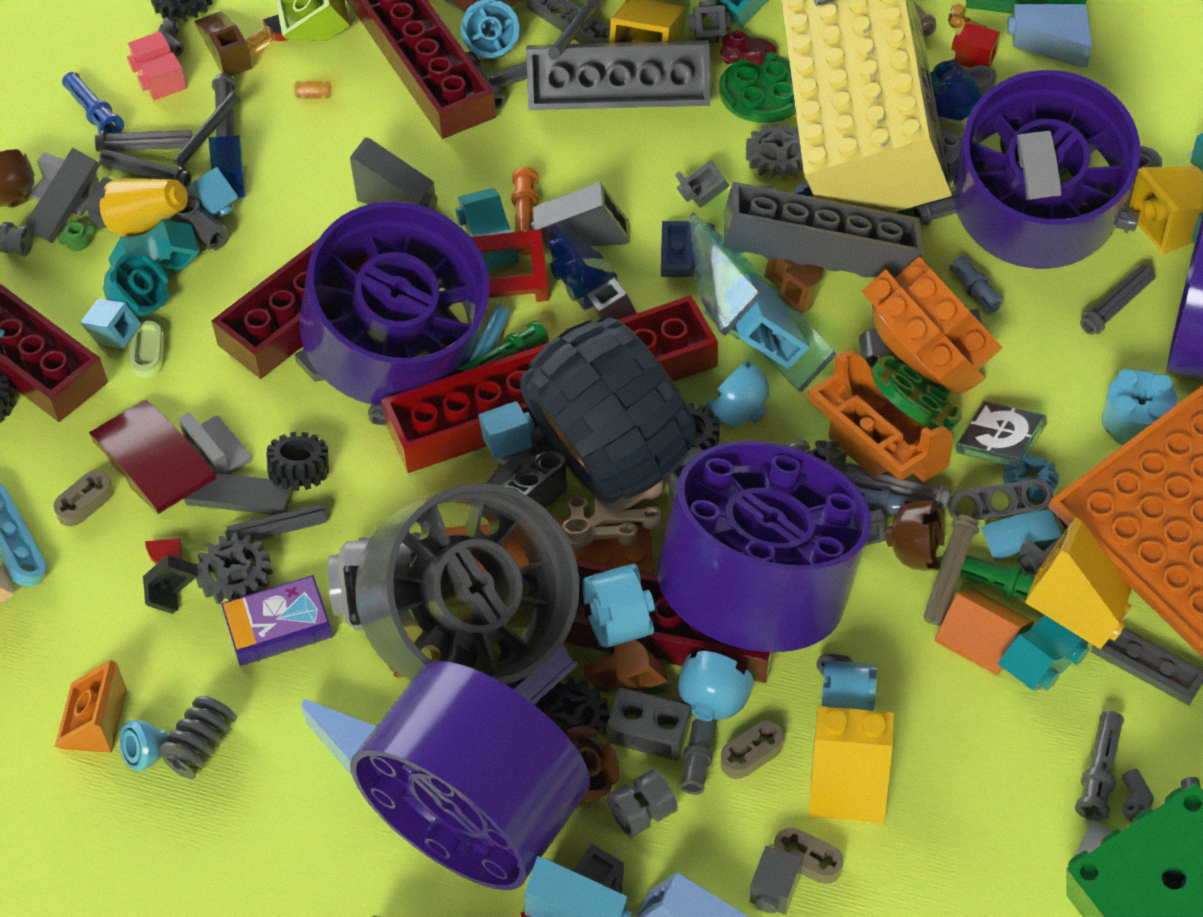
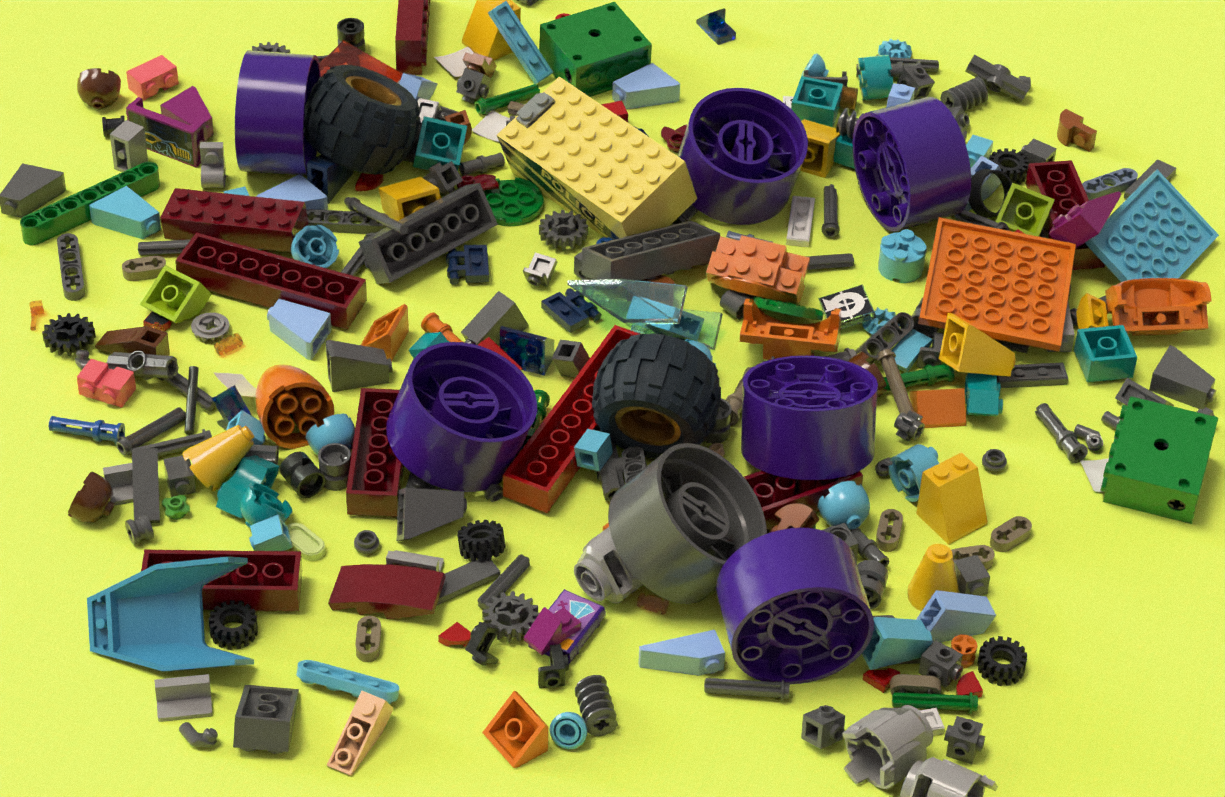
camera: 45 degrees left, 10 degrees down
medium azure brick [582,563,655,648] -> none
light grey slope [1017,131,1061,200] -> none
none -> dark grey piece [106,351,179,380]
none -> light grey gear [191,312,230,342]
none -> white sticker [214,372,256,397]
none -> orange cylinder [255,364,334,449]
none -> light blue slope [267,299,331,360]
none -> pearl dark grey wheel [280,451,325,498]
none -> medium azure cylinder [306,413,355,456]
none -> dark grey wheel [318,443,351,491]
none -> dark grey plate [354,530,380,554]
none -> orange slope [361,304,409,362]
none -> dark grey slope [396,488,467,541]
none -> dark blue plate [446,245,489,285]
none -> dark grey pin [459,152,505,176]
none -> magenta slope [524,607,581,655]
none -> pearl dark grey bracket [538,644,569,688]
none -> dark grey axle [704,678,790,701]
none -> white tile [786,196,815,247]
none -> dark grey axle [805,253,854,270]
none -> dark grey gear [894,410,925,441]
none -> yellow cone [907,544,959,611]
none -> dark grey plate [982,449,1007,471]
none -> dark tan beam [990,516,1032,552]

